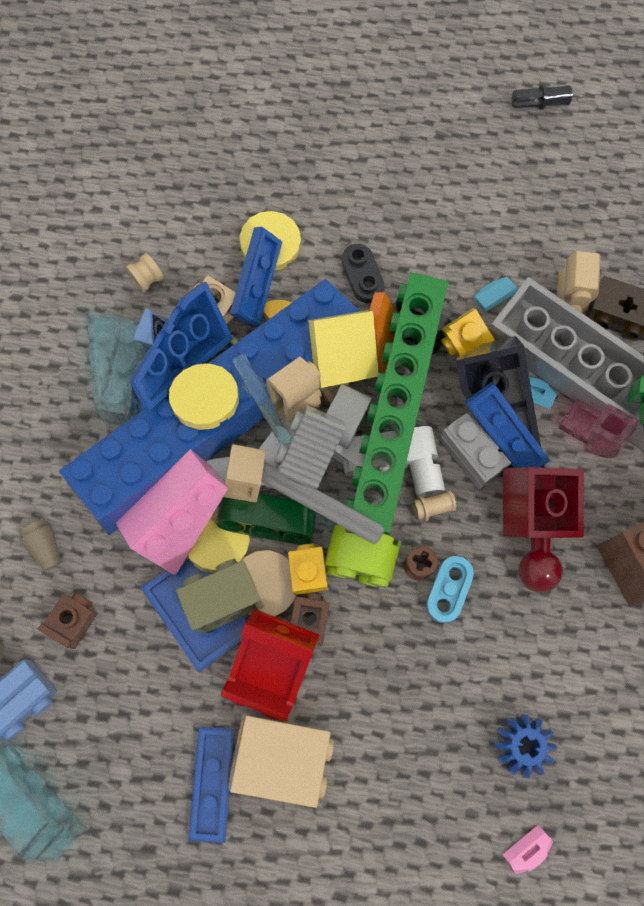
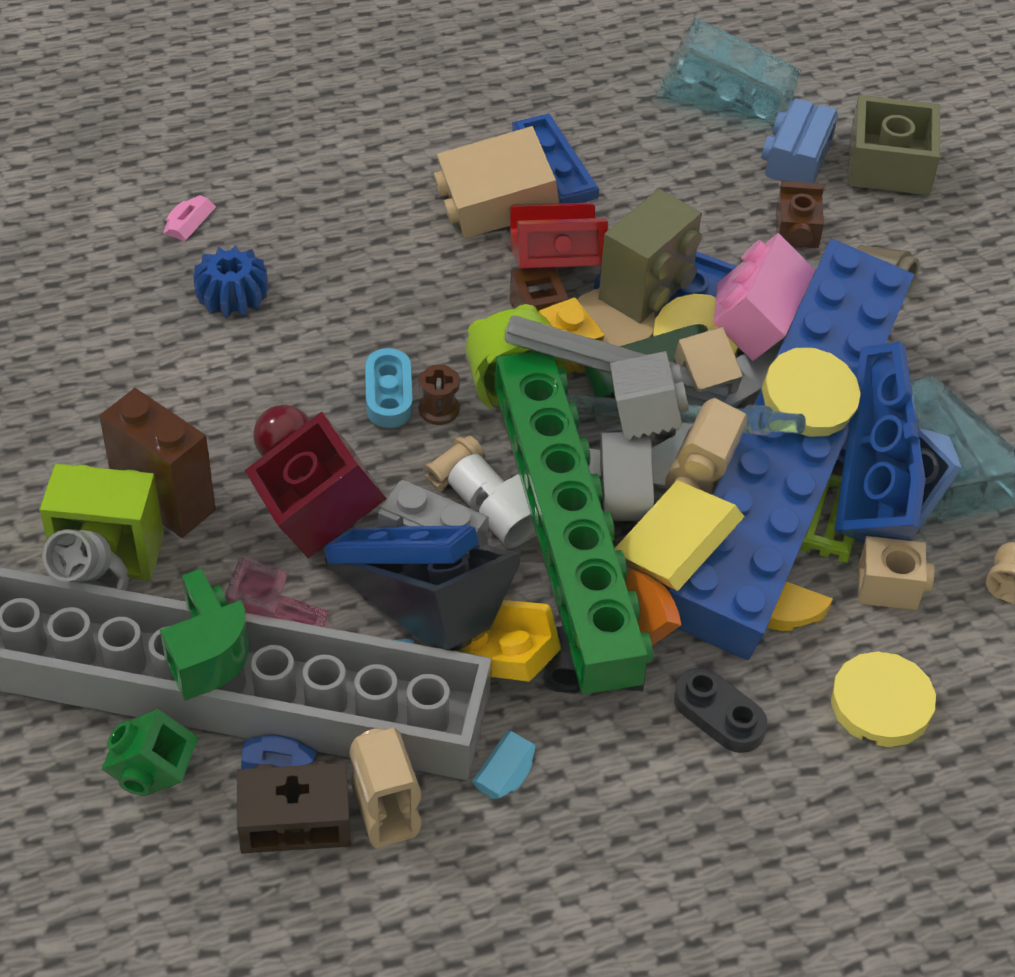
camera: 155 degrees right, 25 degrees down
blue tile [230,226,283,328] -> none

